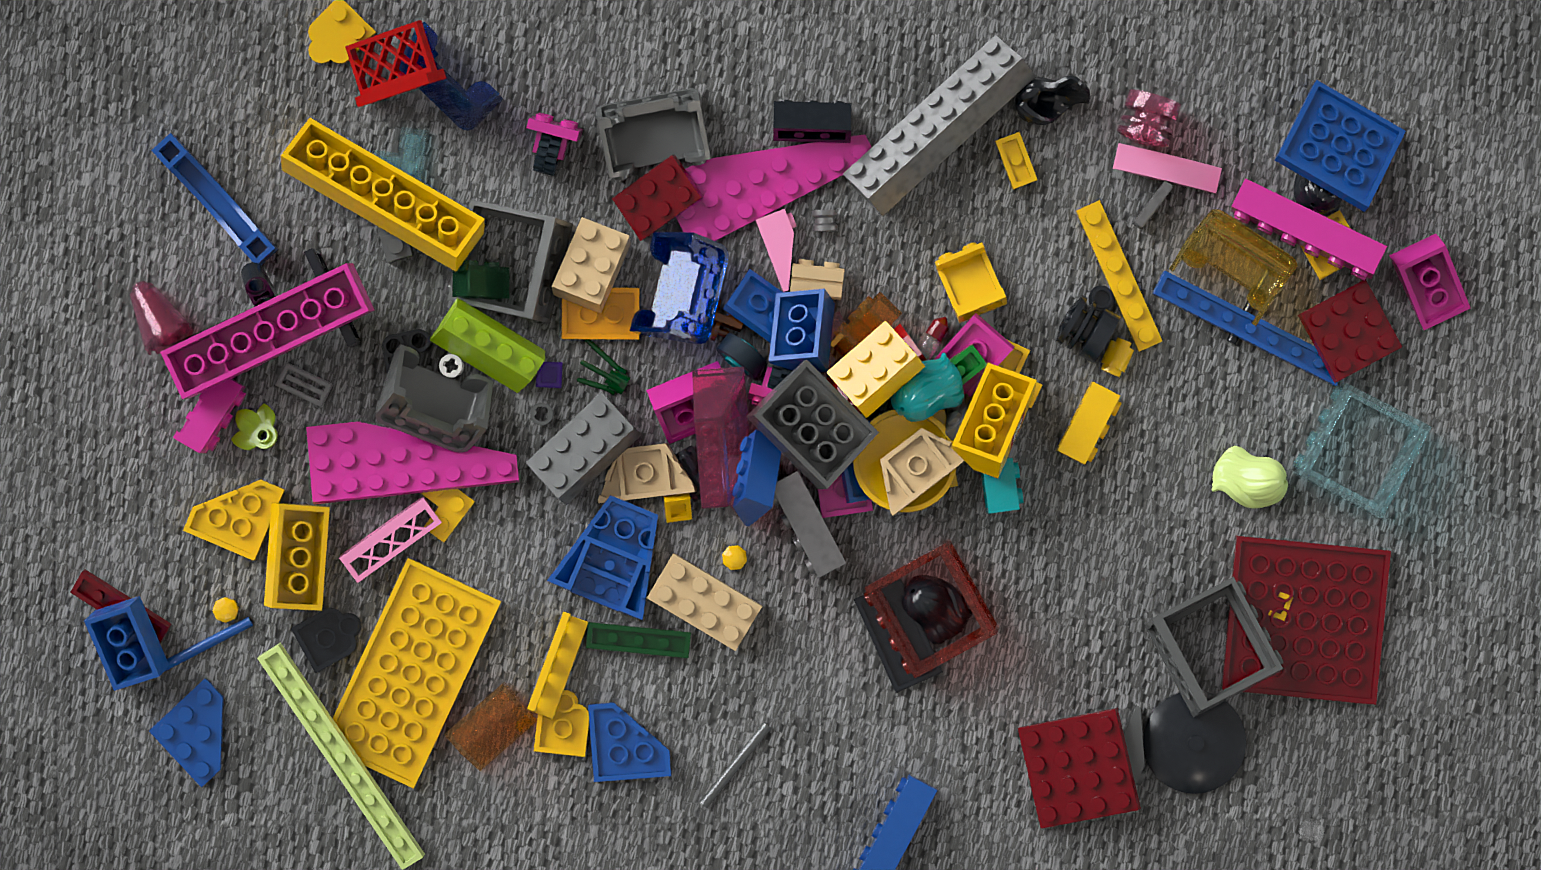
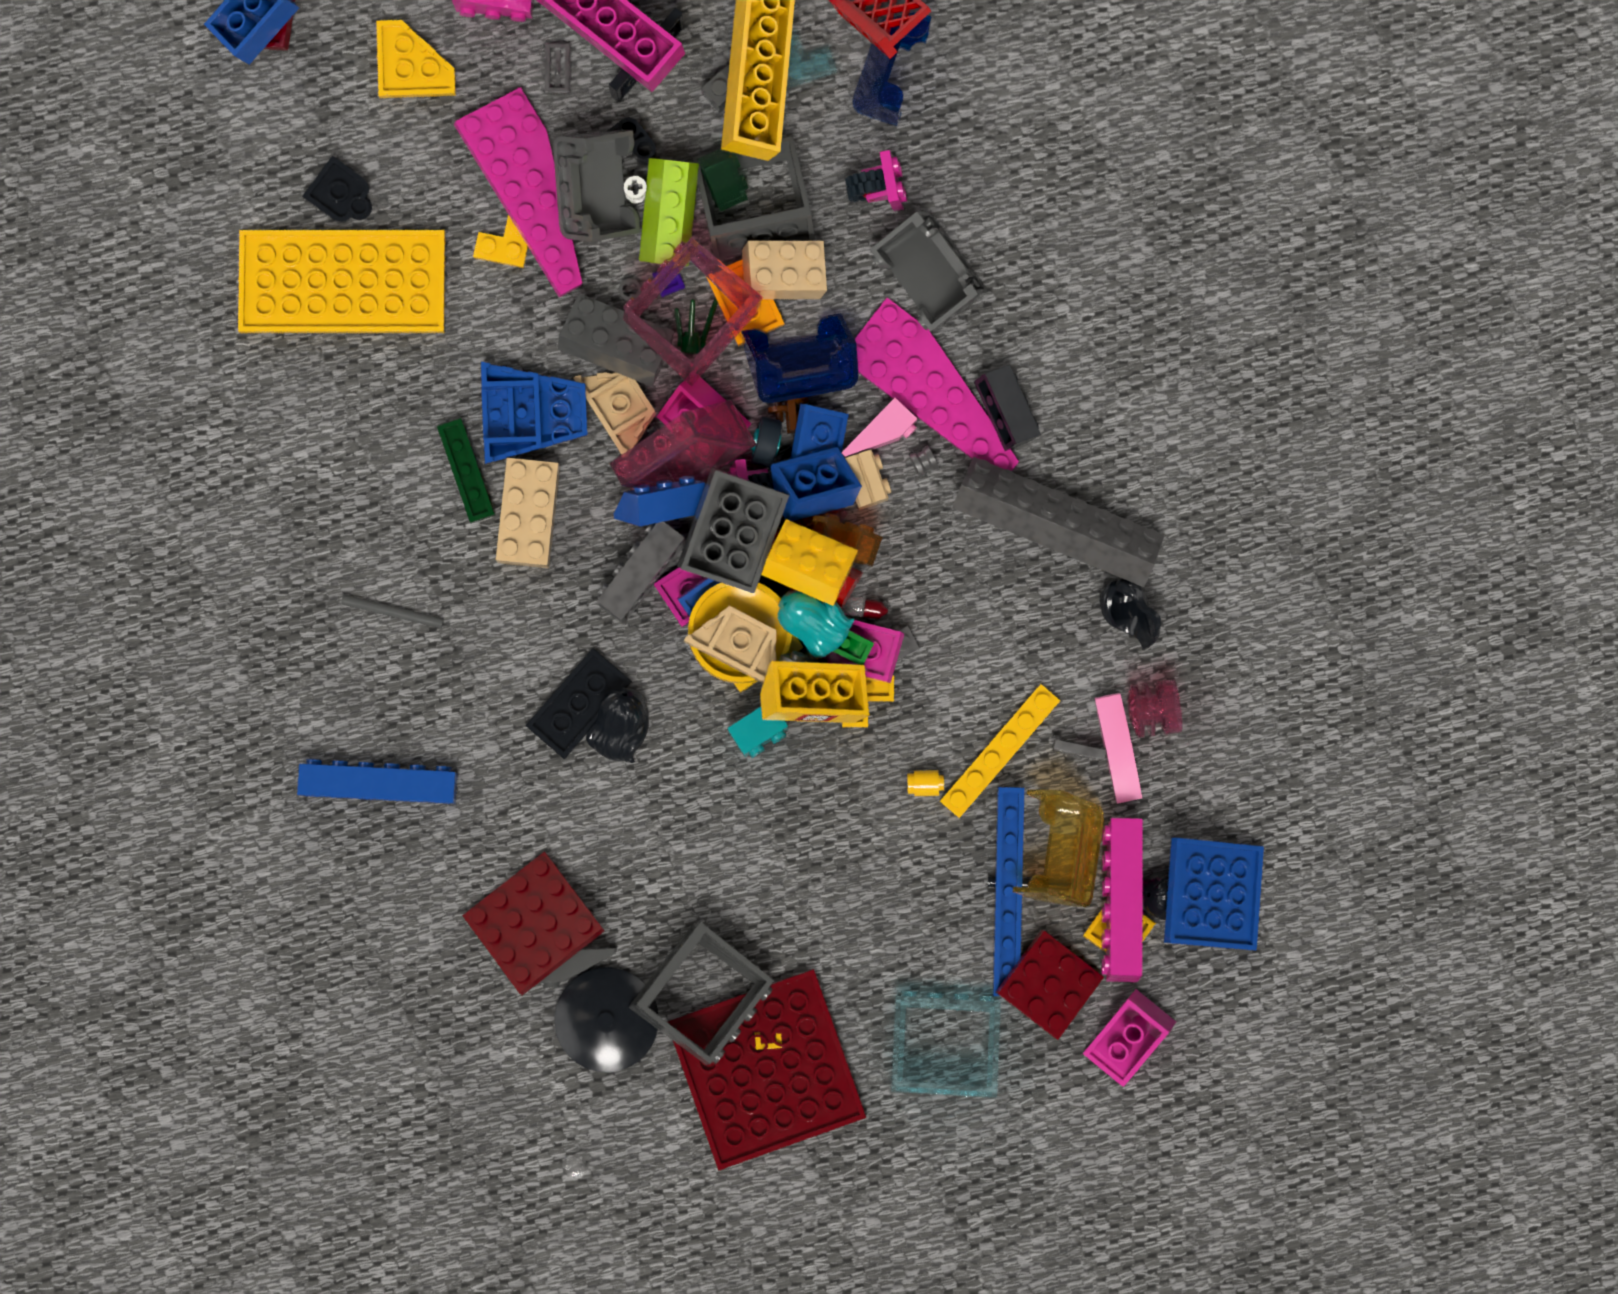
camera: 65 degrees right, 5 degrees down
blue plate [149,678,224,787] -> none
blue bar [164,617,253,672] -> none
yellow tile [212,597,239,623] -> none
lime plate [231,404,278,450] -> none
yellowish green plate [257,642,425,870] -> none
yellow brick [264,503,330,611] -> none
bright pink fence [339,495,442,583] -> none
clear orange slope [444,682,537,771] -> none
yellow fence [527,611,588,719] -> none
yellow plate [534,690,589,757] -> none
blue plate [588,702,671,782] -> none
dark red plate [612,154,704,241] -> none
yellow plate [663,493,692,523] -> none
yellow tile [722,545,747,570] -> none
clear red windscreen [863,538,999,678] -> none
yellow panel [935,242,1007,323] -> none
yellow plate [995,132,1038,189] -> none
black wheel [1055,295,1121,363] -> none
yellow brick [1056,382,1122,465] -> none
black plate [1088,285,1114,311] -> none
yellowish green piece [1212,446,1288,508] -> none
none -> clear pink windscreen [623,237,763,386]

